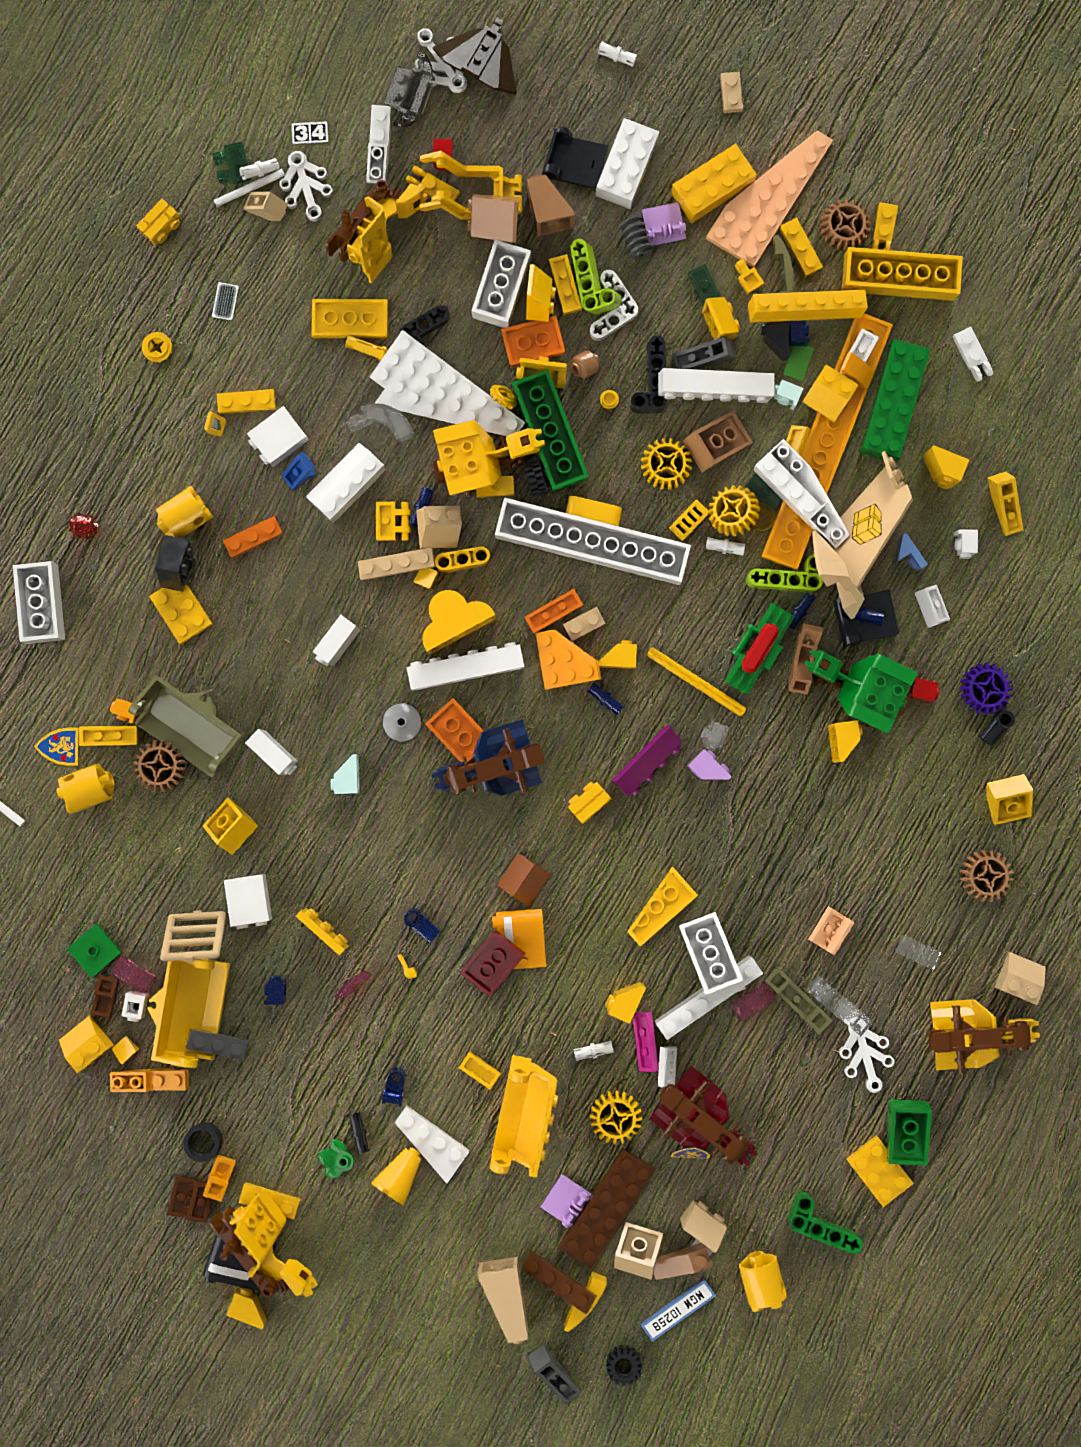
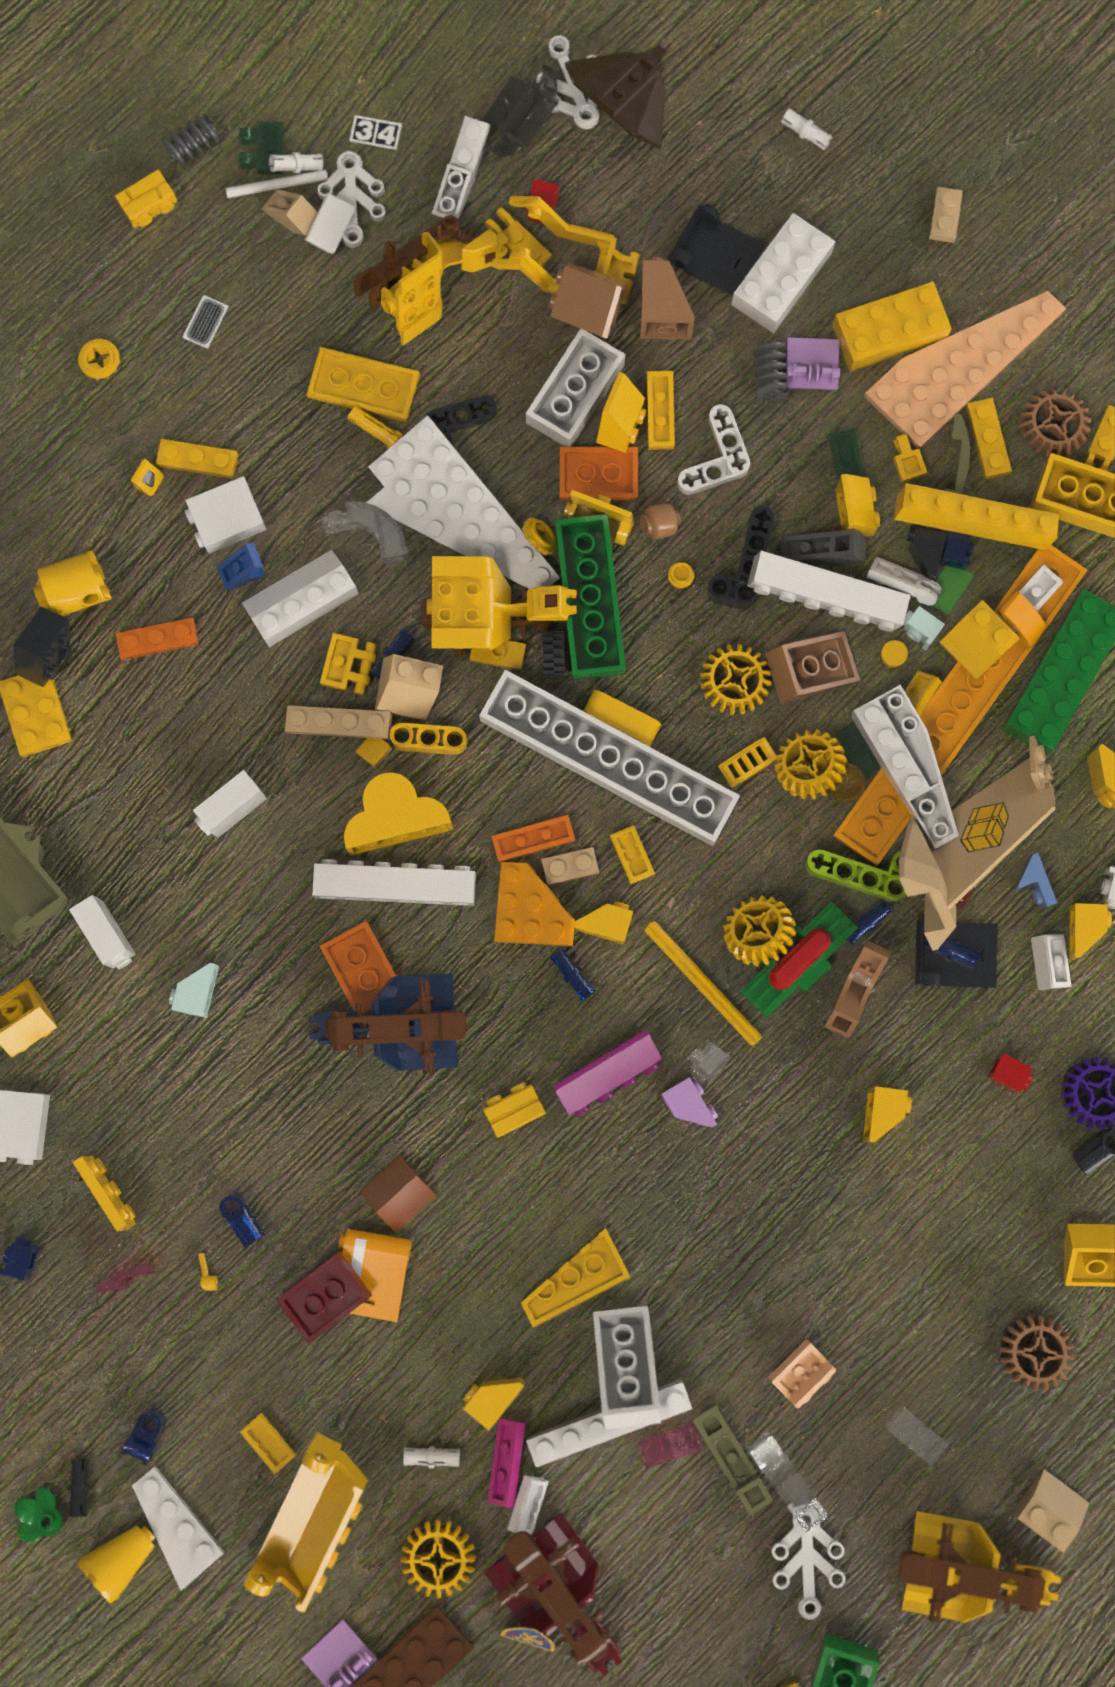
camera: 15 degrees right, 5 degrees down
light grey dish [383,703,421,742] -> none
lime beam [571,239,622,315] -> none
white pin [706,537,745,556] -> none
green piece [804,649,918,734] -> none
none -> dark grey piece [161,113,219,164]
none -> white slope [305,193,355,254]
none -> yellow plate [609,825,655,885]
none -> yellow gear [723,895,796,967]
none -> white hinge [867,557,942,606]
none -> yellow tile [880,640,908,668]
none -> yellow slope [1069,903,1112,960]

